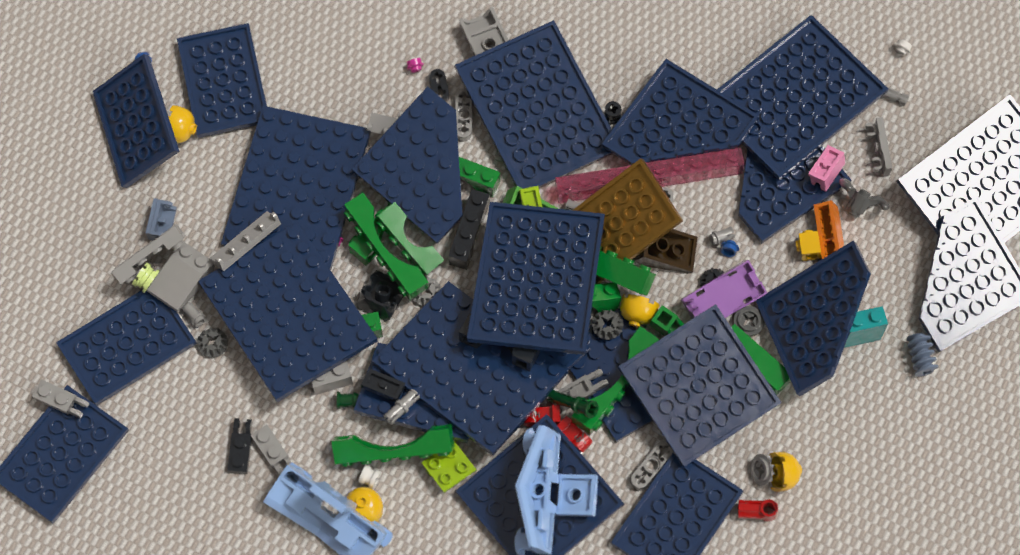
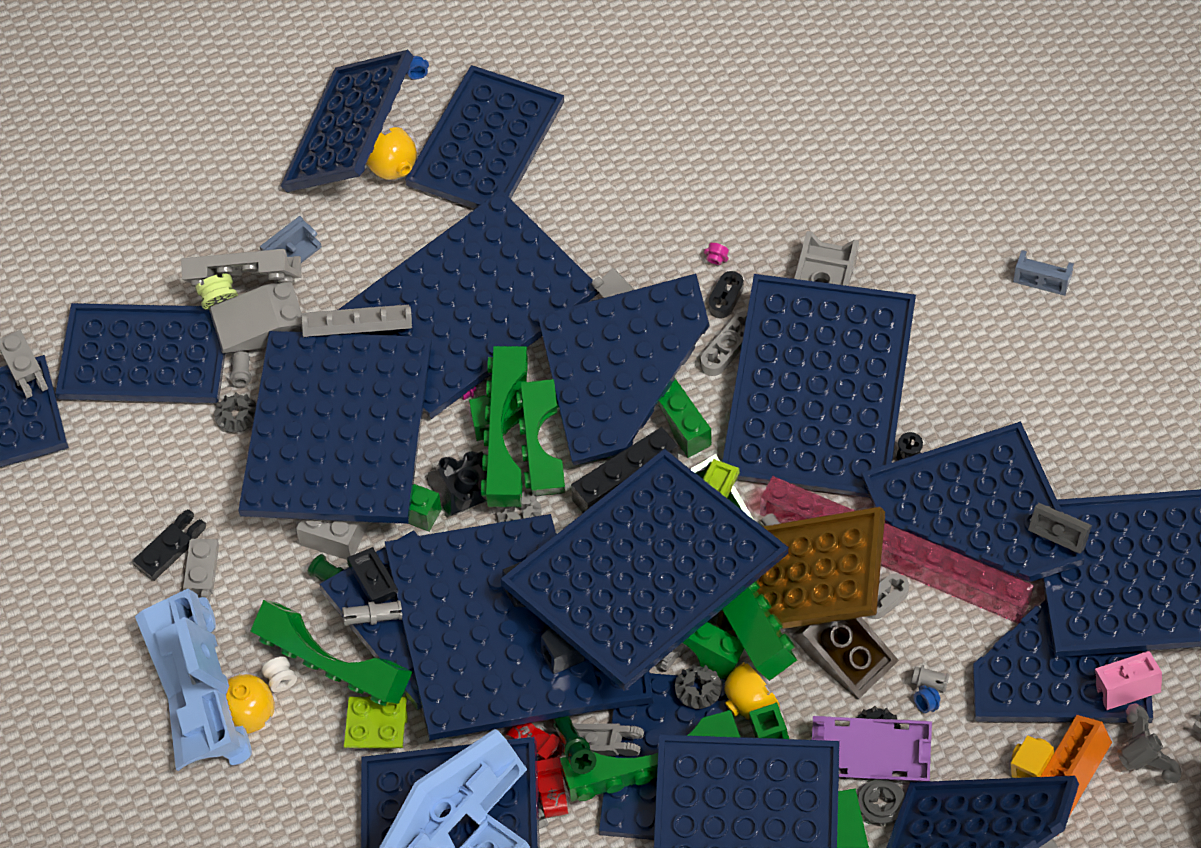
camera: 40 degrees right, 10 degrees down
none -> dark grey plate [1028,503,1092,554]

